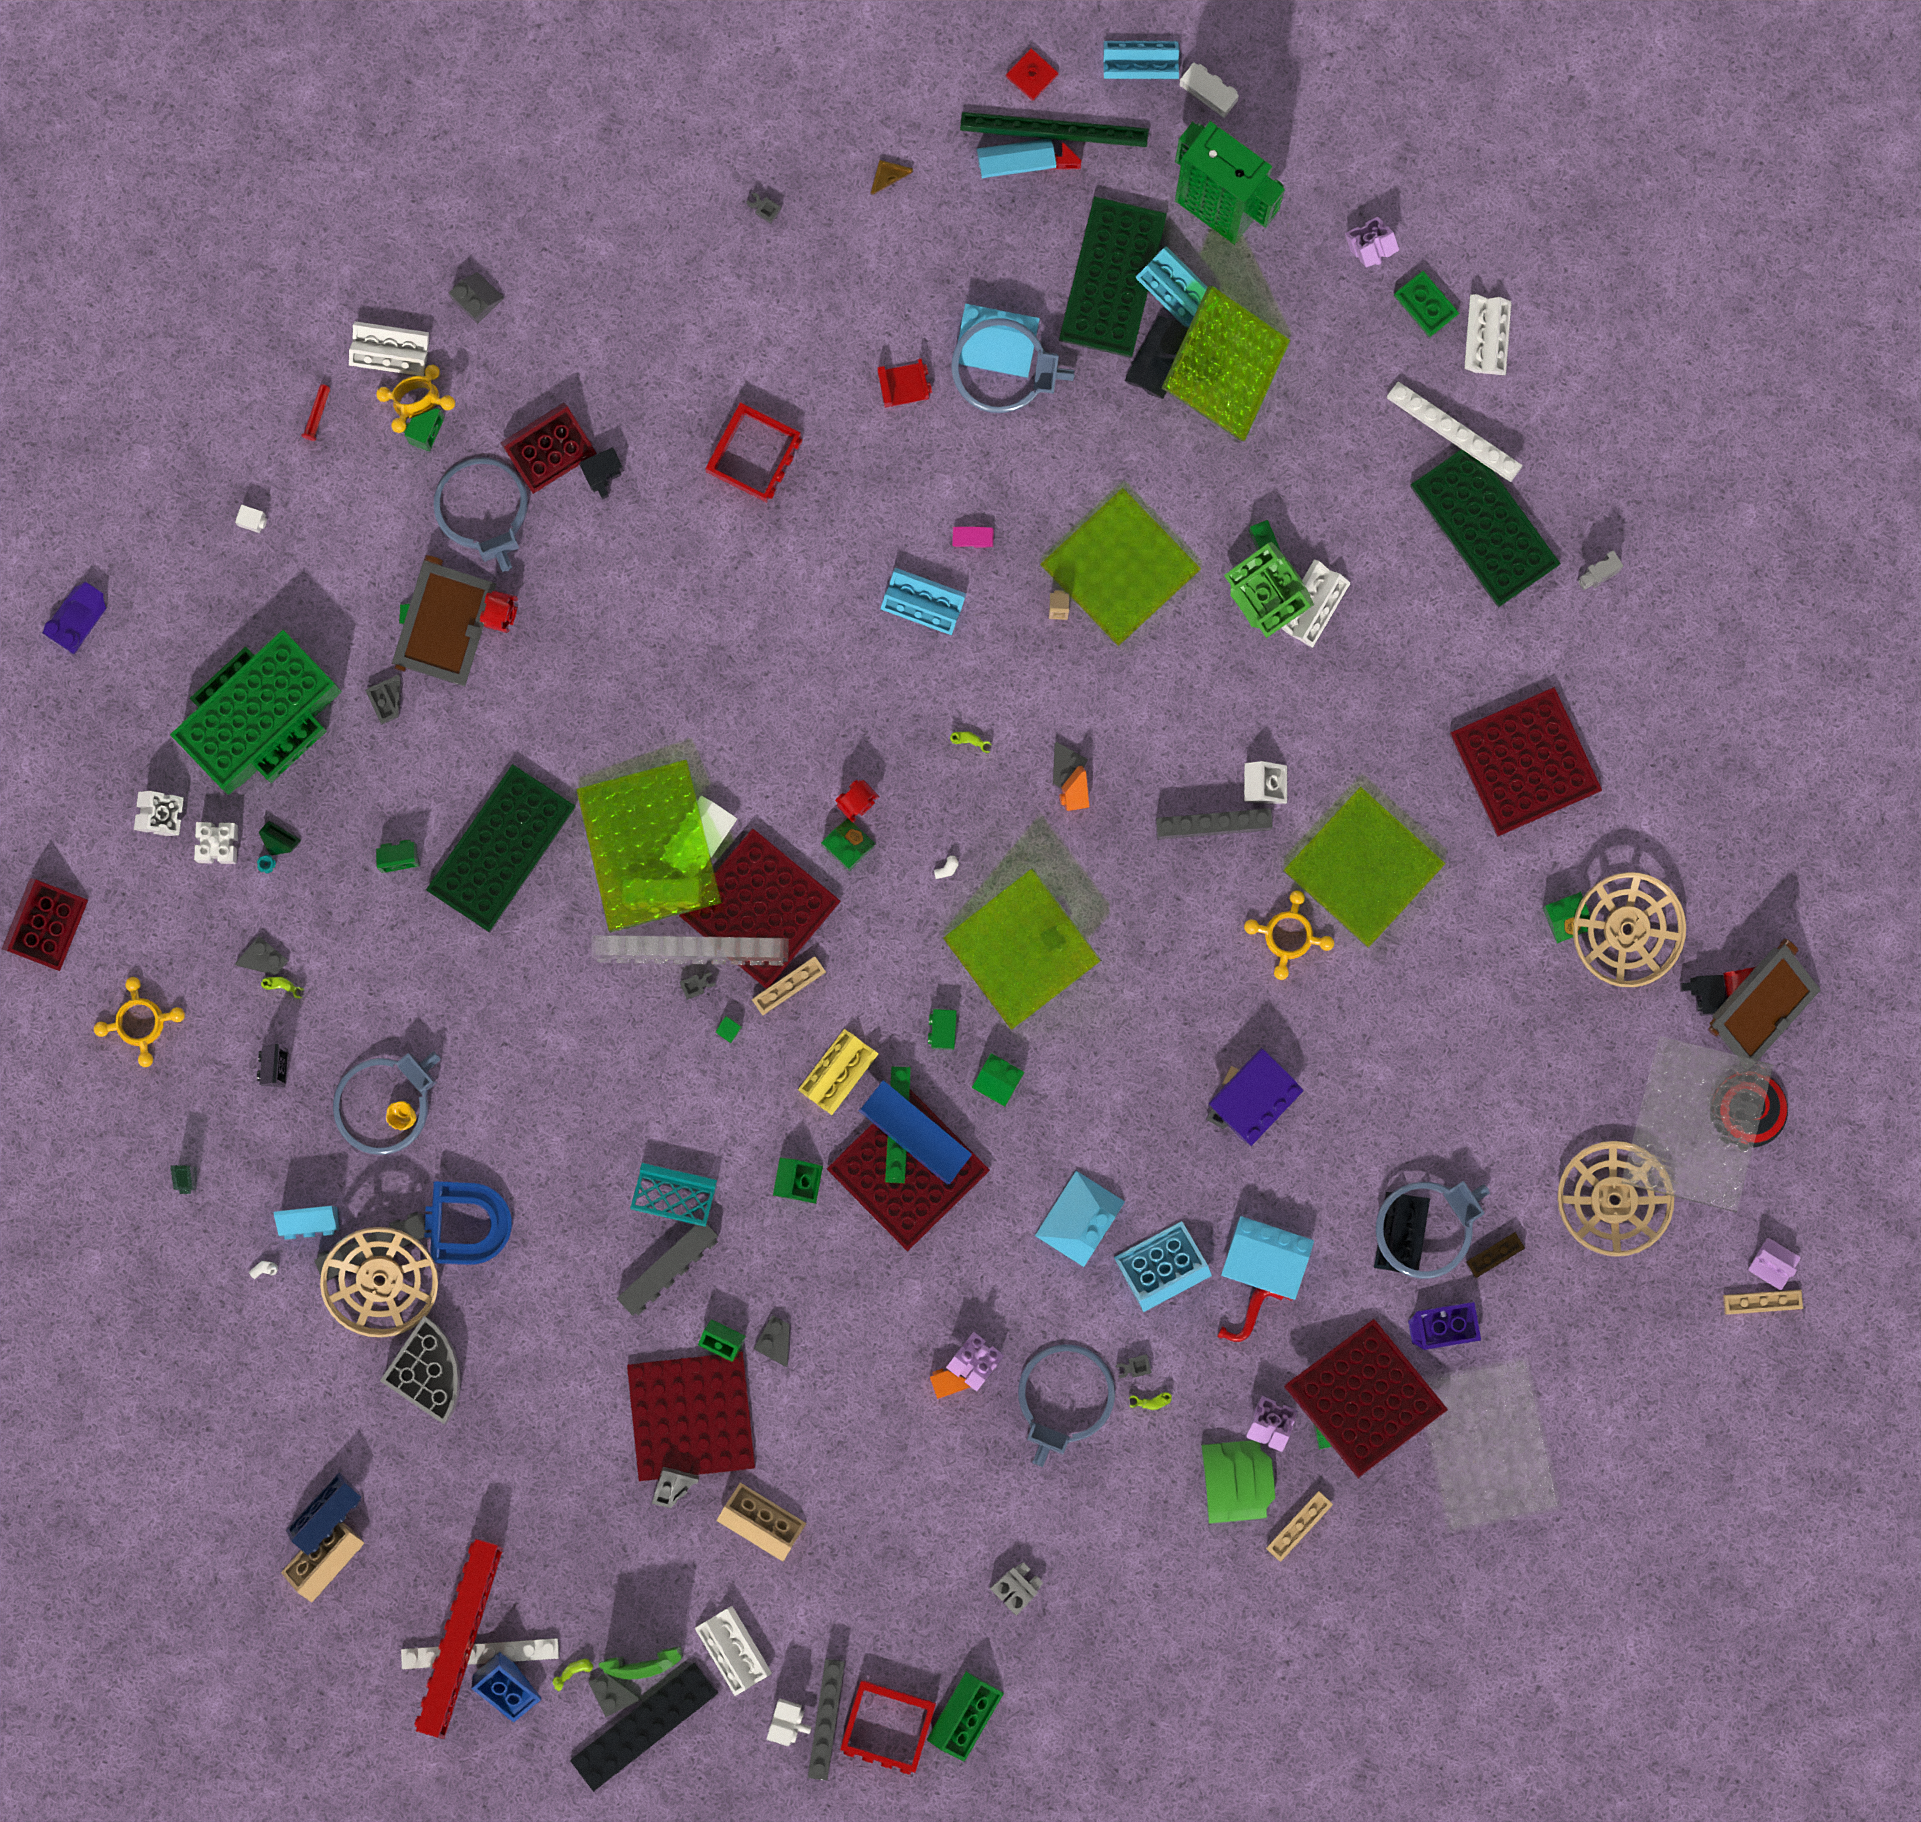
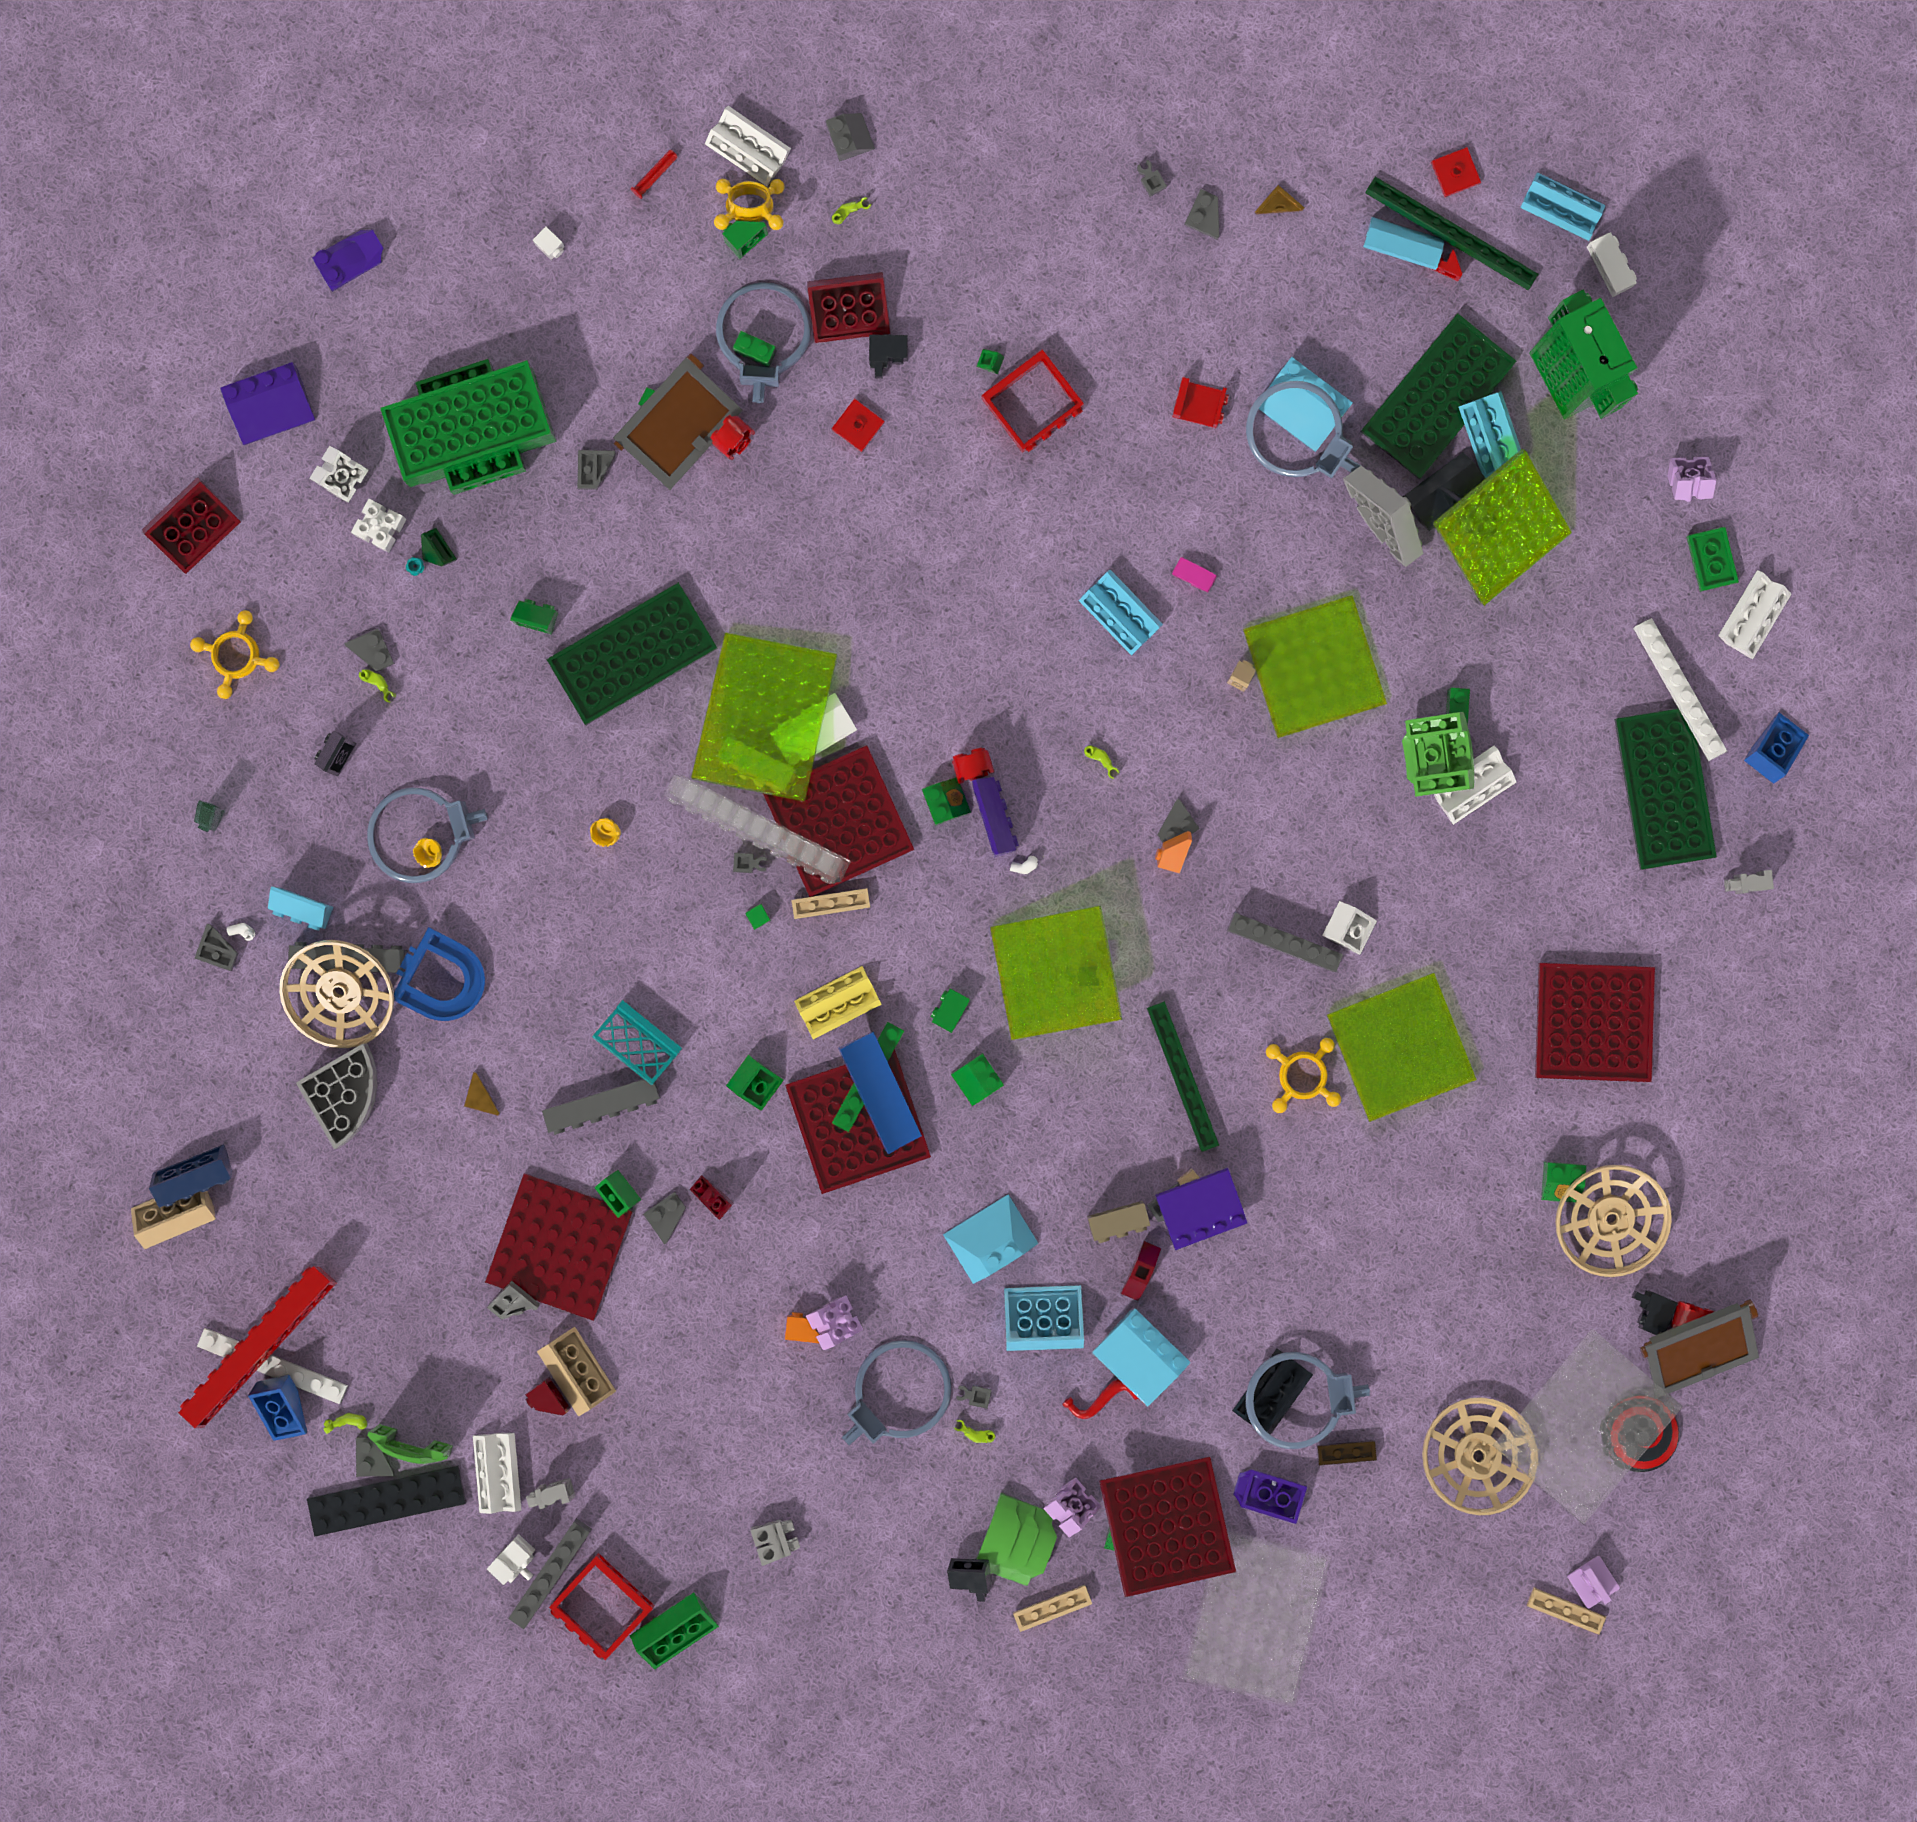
camera: 25 degrees right, 5 degrees up
none -> dark grey wing [194,924,239,971]
none -> dark purple slope [220,362,315,445]
none -> pearl gold tile [464,1072,500,1116]
none -> dark red slope [525,1377,571,1416]
none -> light grey hips [526,1478,575,1509]
none -> yellow hair [590,818,621,847]
none -> dark red slope [689,1175,734,1220]
none -> green brick [733,331,777,367]
none -> red plate [831,398,885,452]
none -> lime arm [832,197,871,225]
none -> black hinge [947,1558,992,1602]
none -> dark purple slope [972,777,1019,858]
none -> green slope [976,349,1004,374]
none -> dark tan brick [1087,1201,1151,1243]
none -> dark red slope [1121,1241,1161,1301]
none -> dark green plate [1147,1001,1219,1152]
none -> dark grey wing [1184,189,1219,240]
none -> light grey brick [1343,466,1423,567]
none -> blue slope [1744,712,1809,784]

